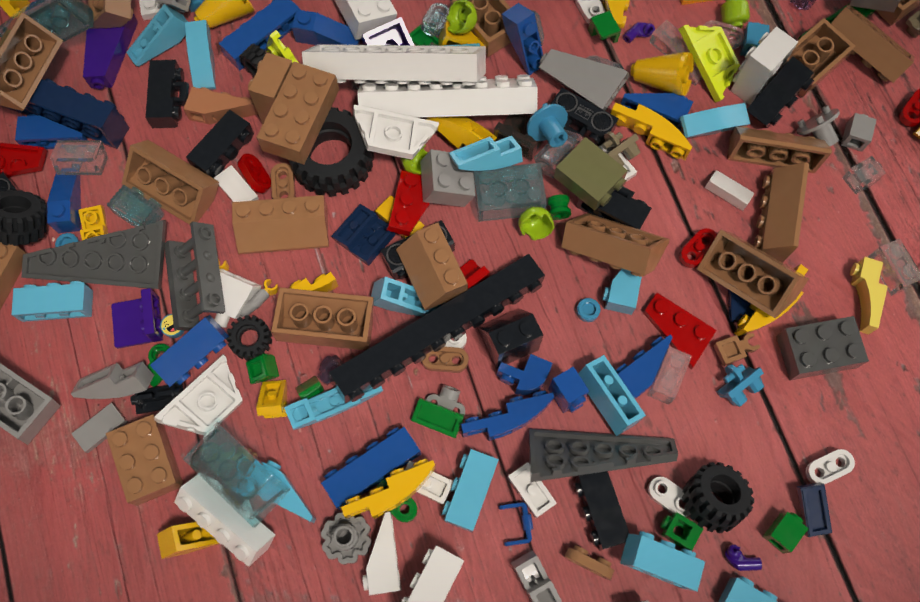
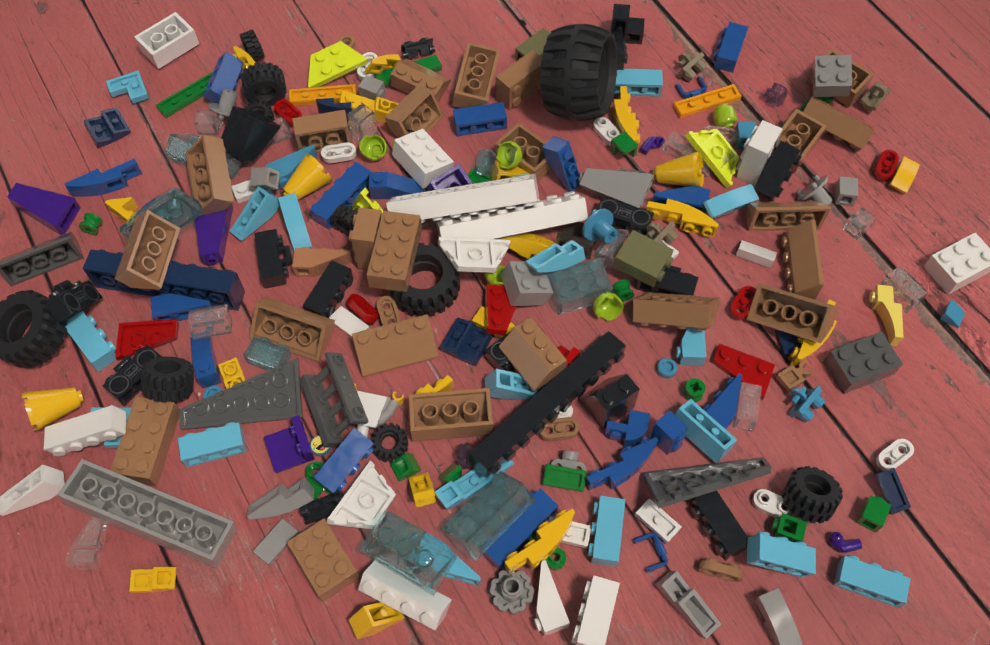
camera: 10 degrees left, 10 degrees down
none -> clear light blue brick [441,471,535,561]
none -> green wheel [683,378,706,402]

